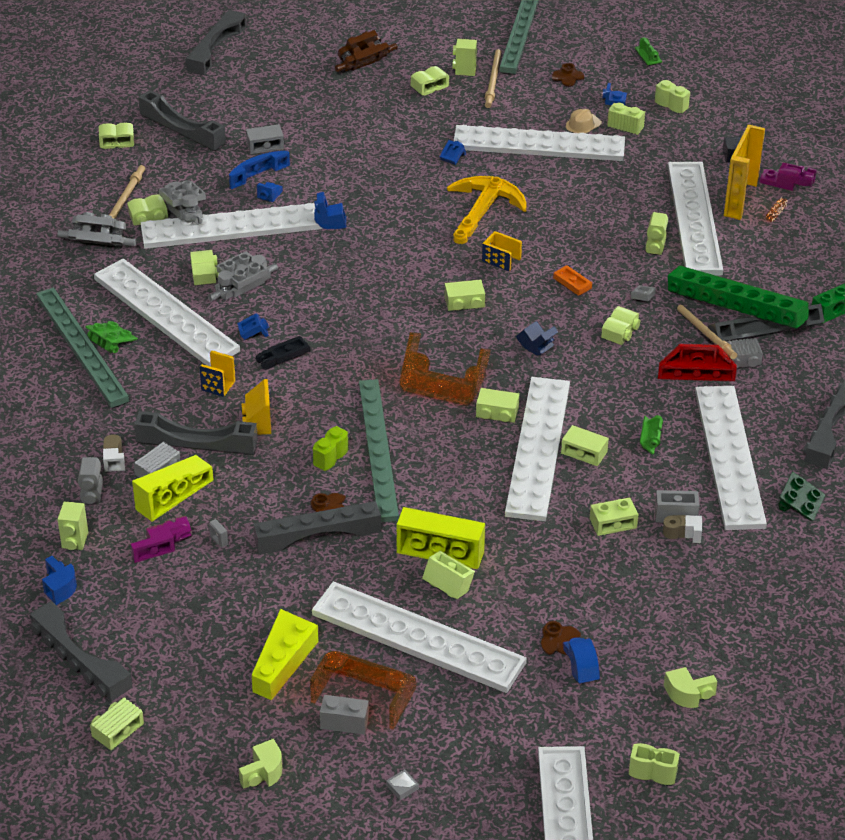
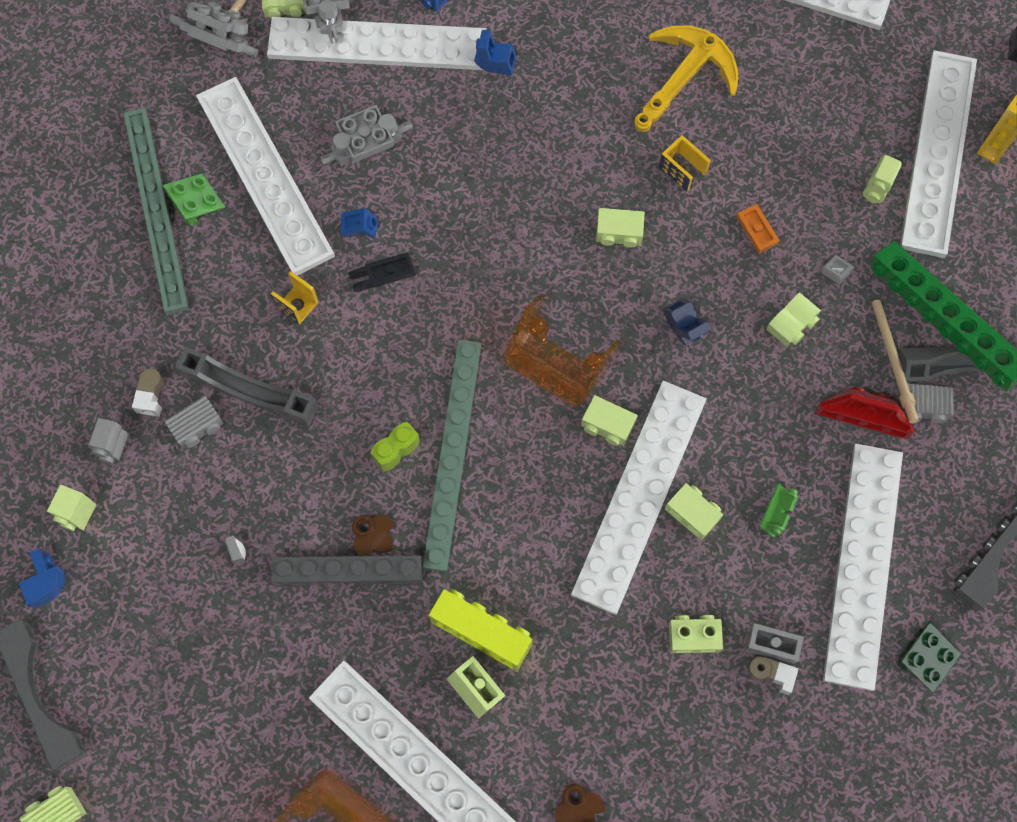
camera: 15 degrees right, 30 degrees up
magenta plate [131,516,192,563] -> none
neon yellow wedge [132,455,213,522] -> none
yellowish green brick [190,250,219,285] -> none
yellow slope [242,379,271,435] -> none
neon yellow wedge [251,609,319,700] -> none

